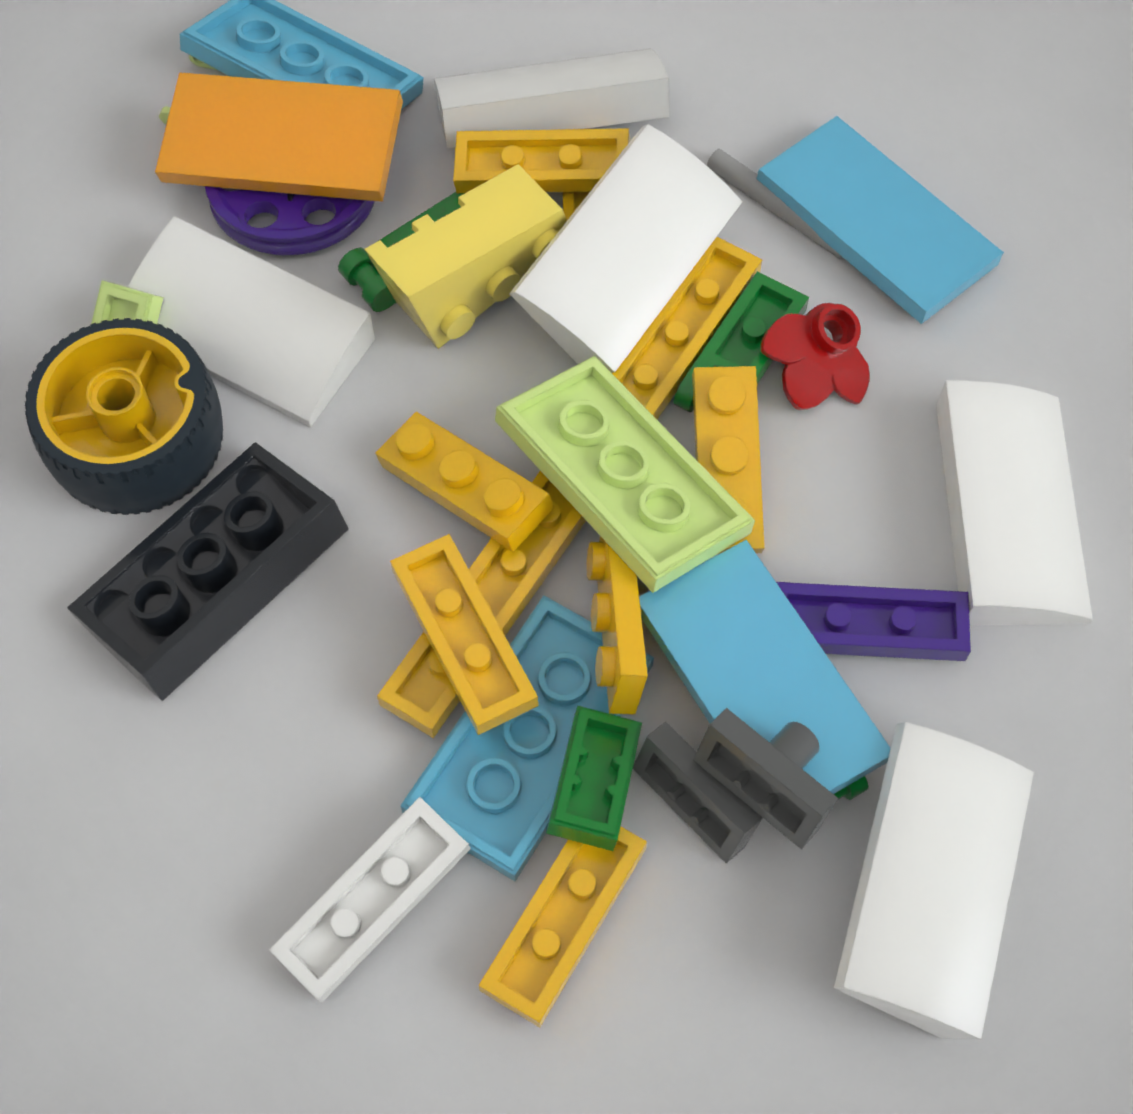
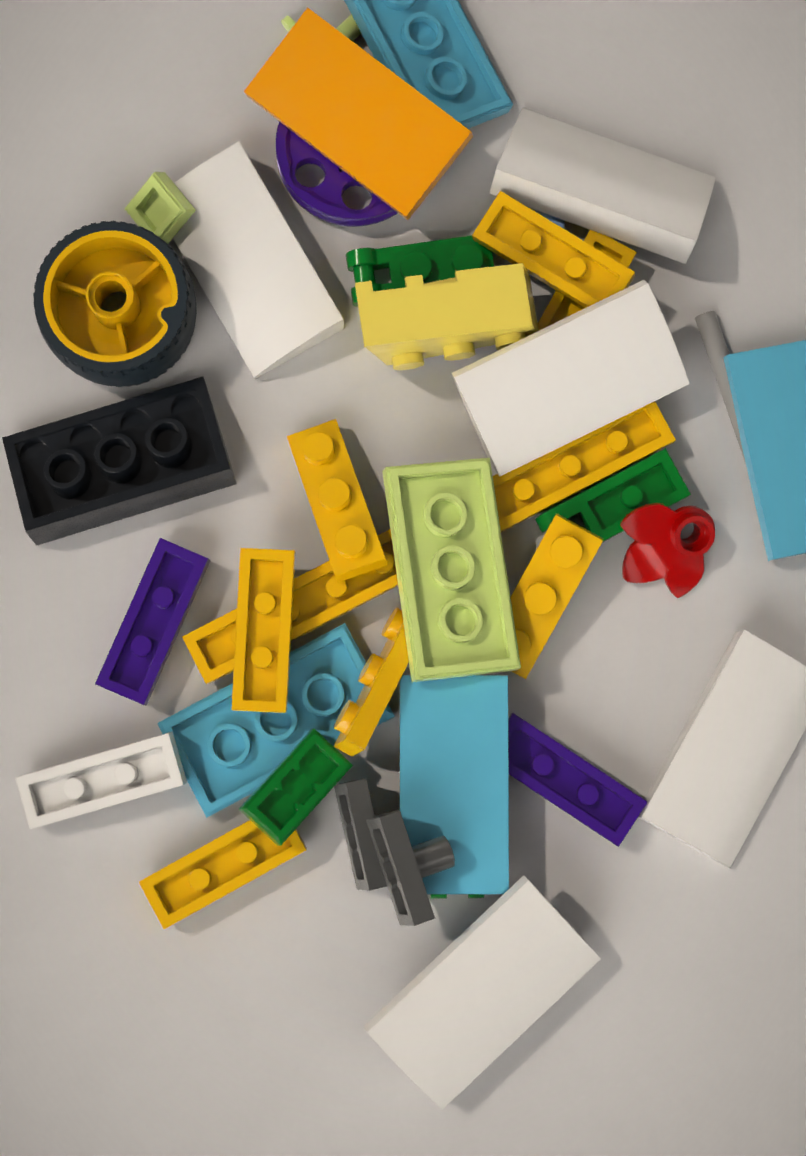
camera: 25 degrees right, 20 degrees up
none -> dark purple plate [95,538,211,706]

